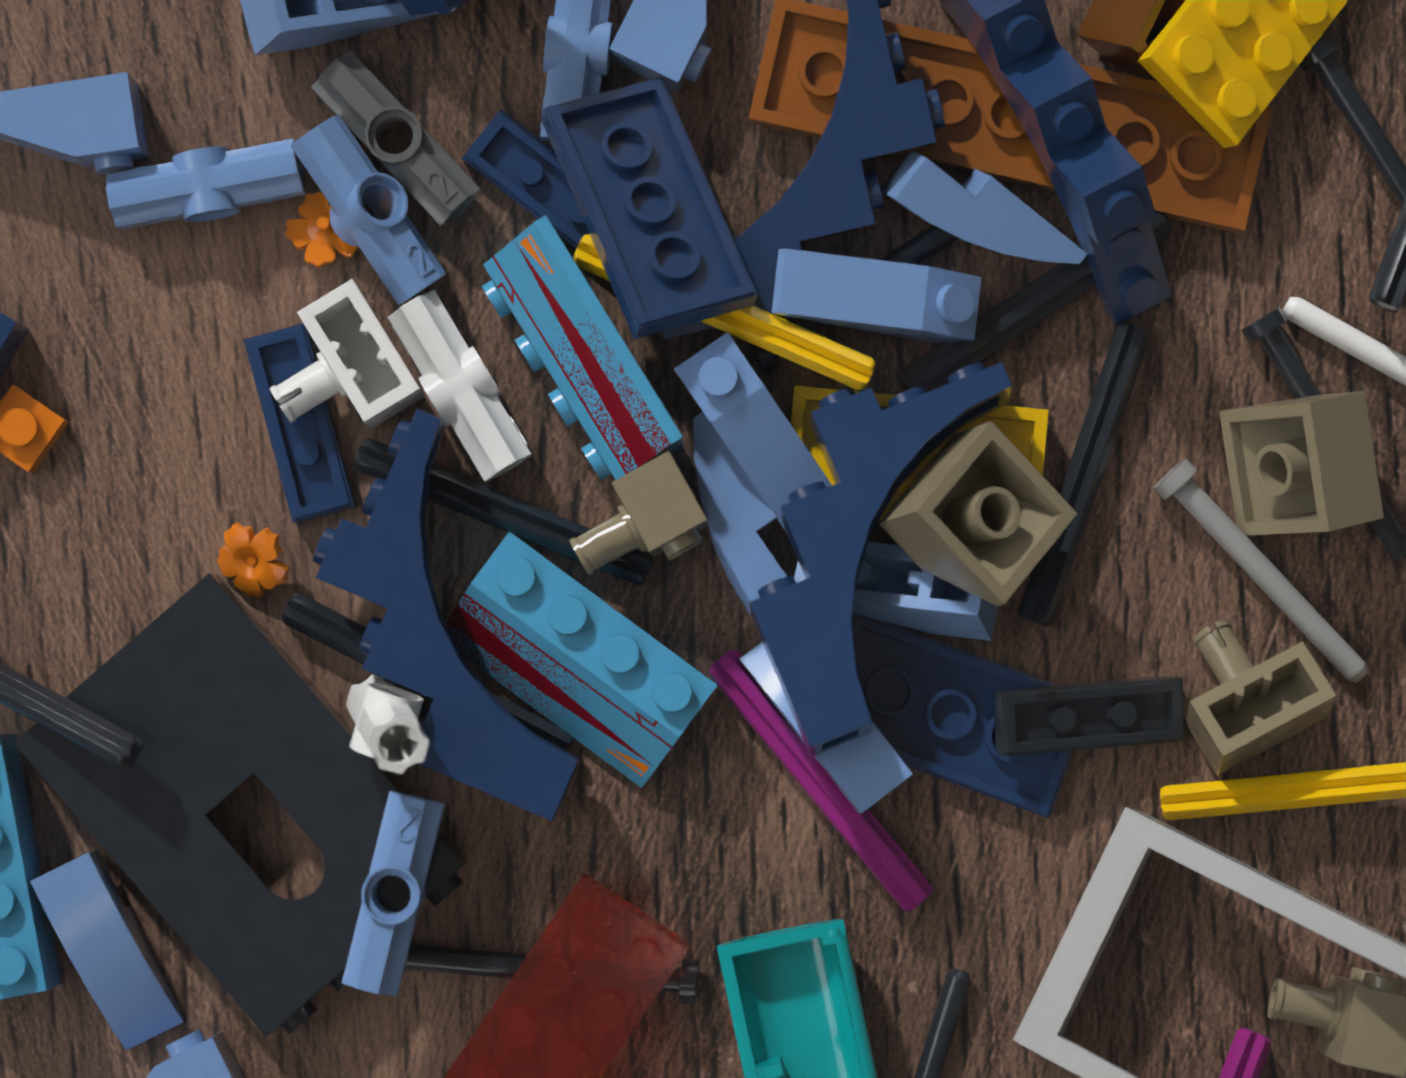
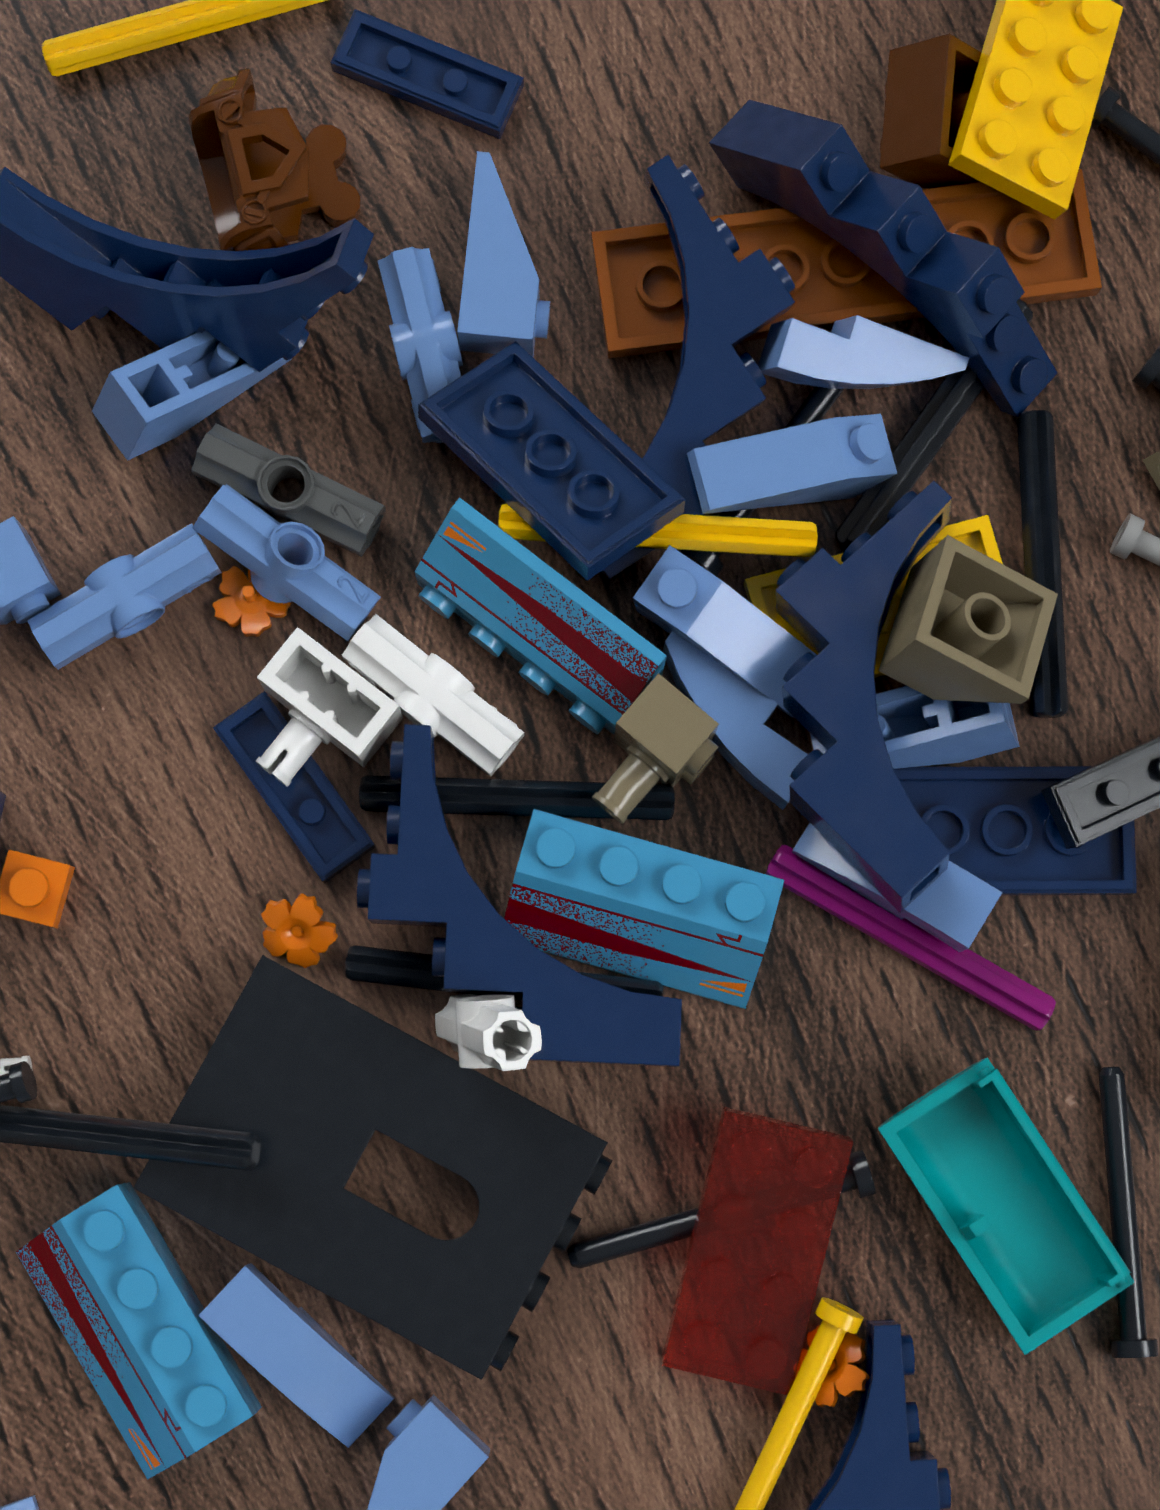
camera: 25 degrees left, 5 degrees down
medium blue piece [342,791,445,997] -> none
dark blue tile [462,109,589,250] -> none

